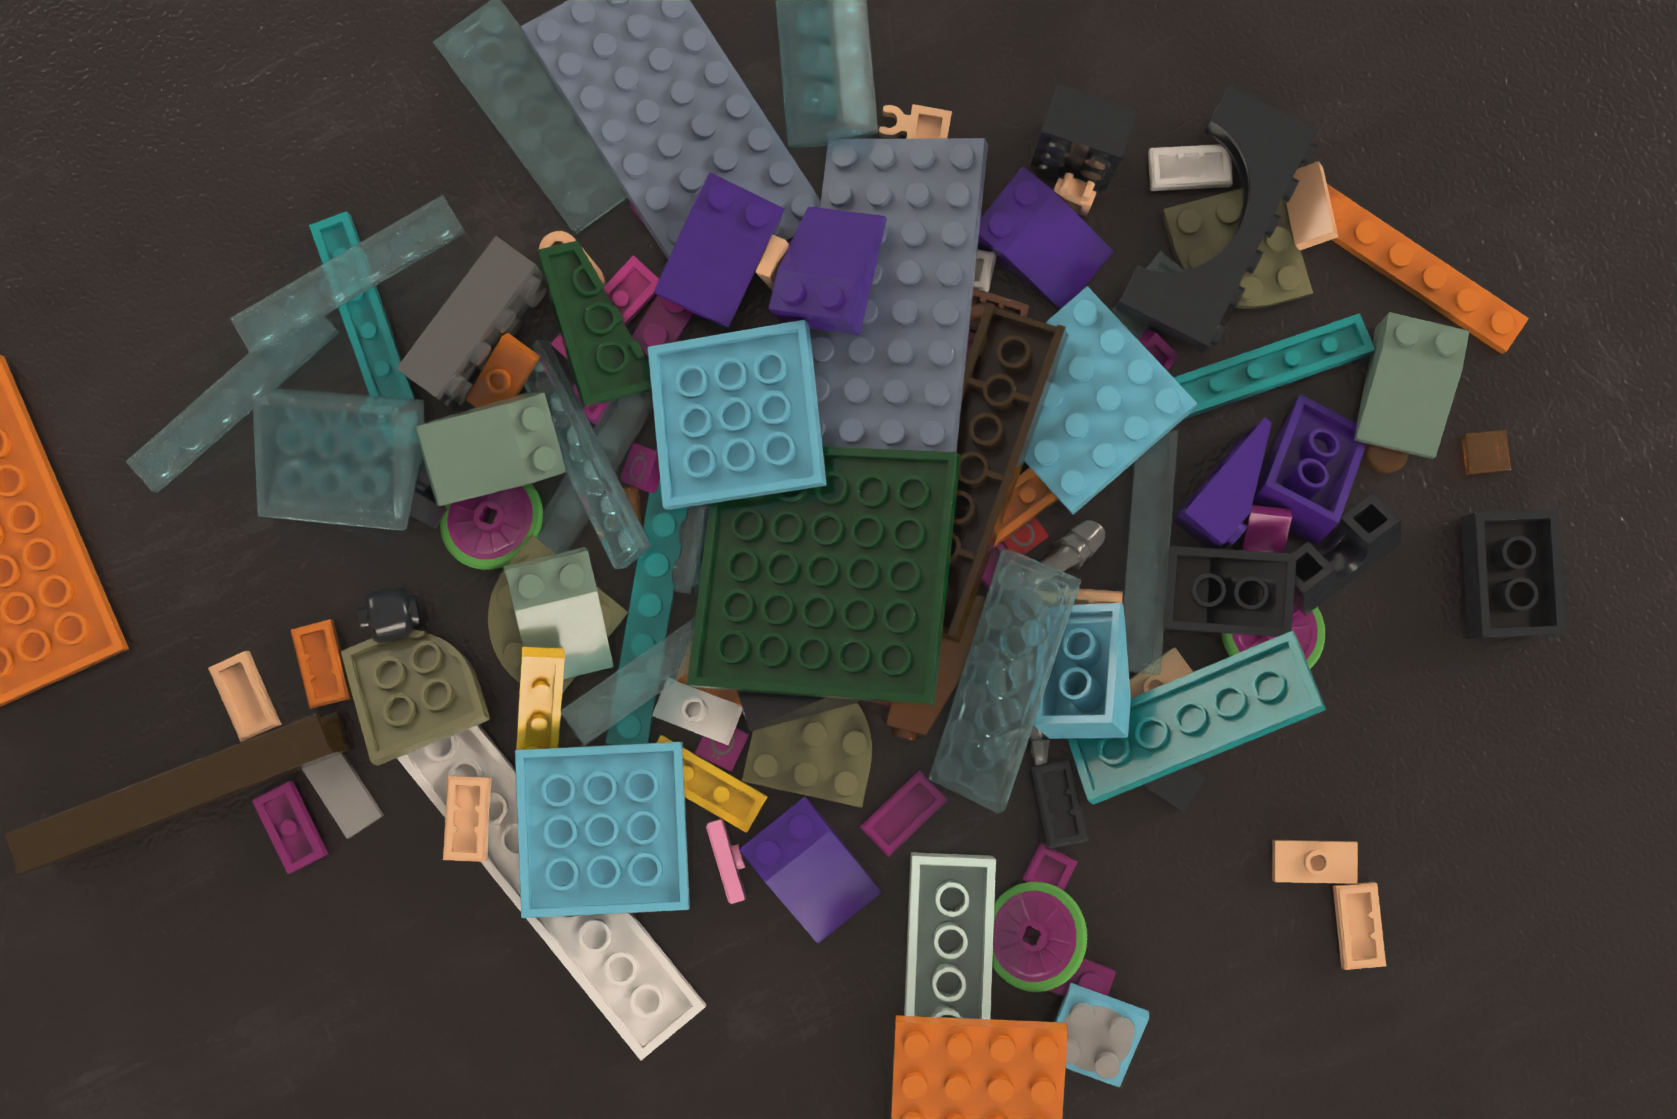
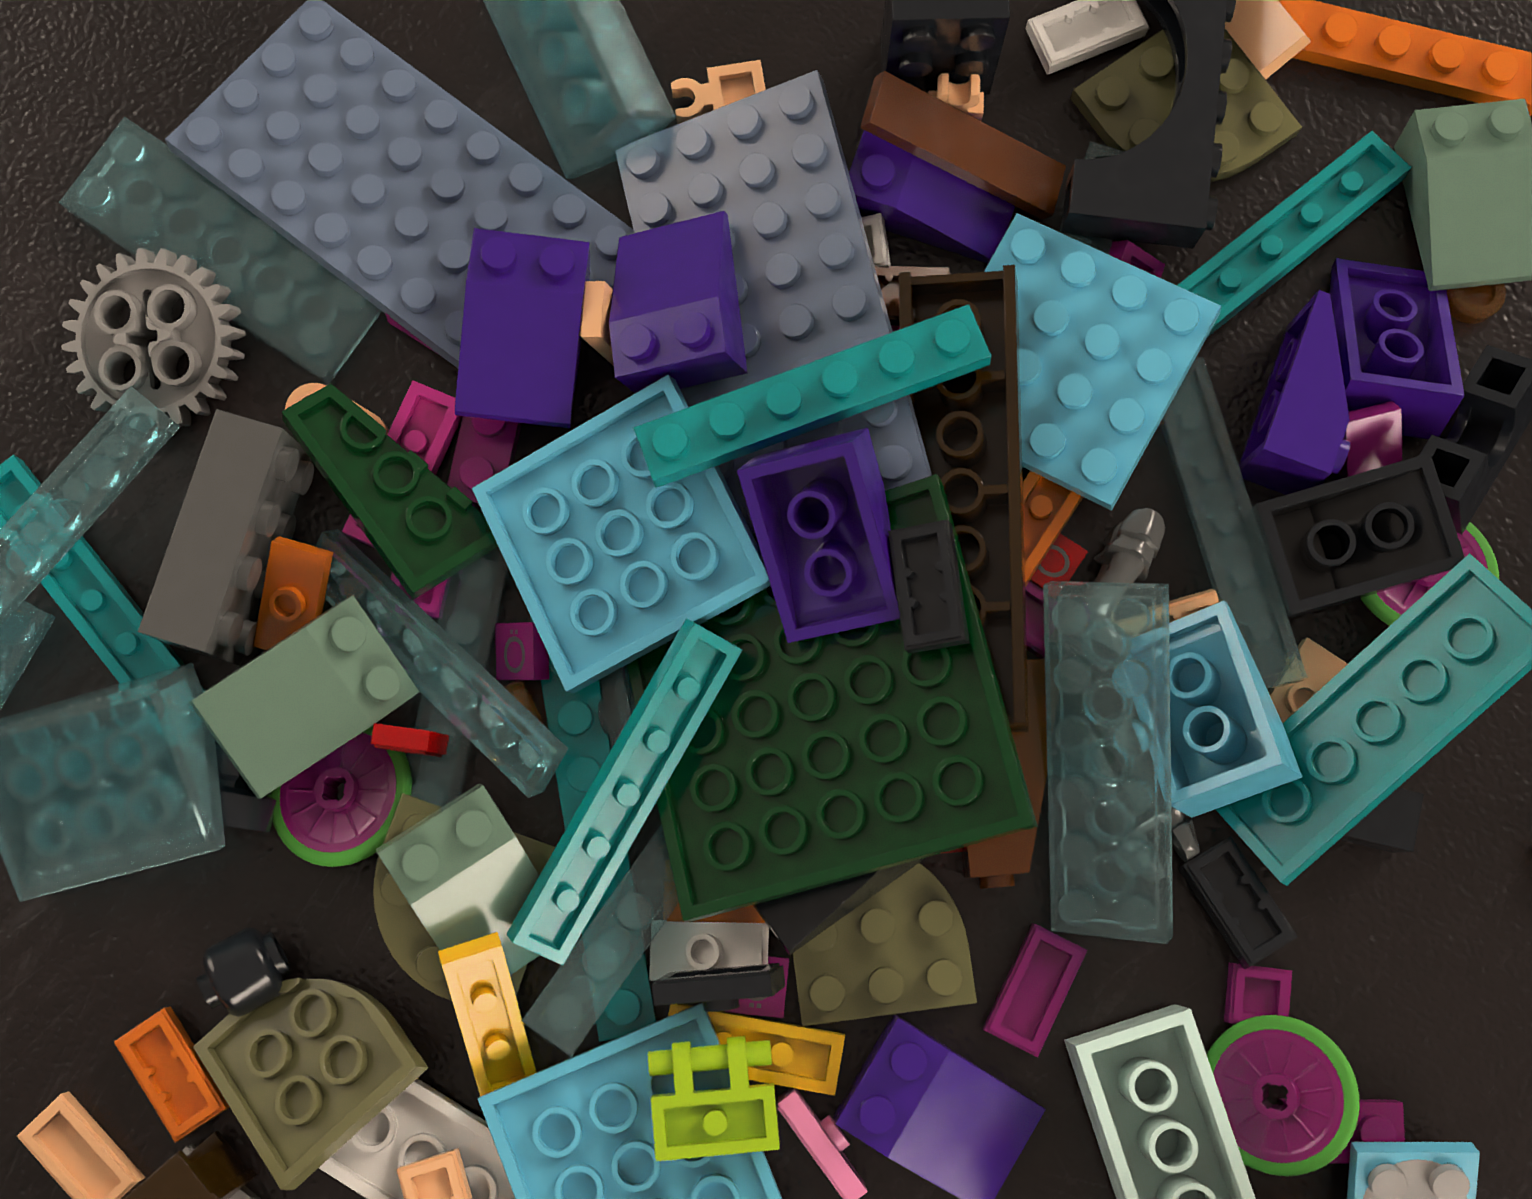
camera: 20 degrees left, 5 degrees down
none -> light grey gear [61,248,246,431]
none -> red tile [370,723,449,758]
none -> teal plate [506,618,742,965]
none -> teal plate [633,304,991,488]
none -> lime plate [648,1036,780,1162]
none -> black plate [652,963,785,1012]
none -> dark purple slope [737,428,900,643]
none -> reddish brown tile [860,71,1066,220]
none -> black plate [888,519,970,654]

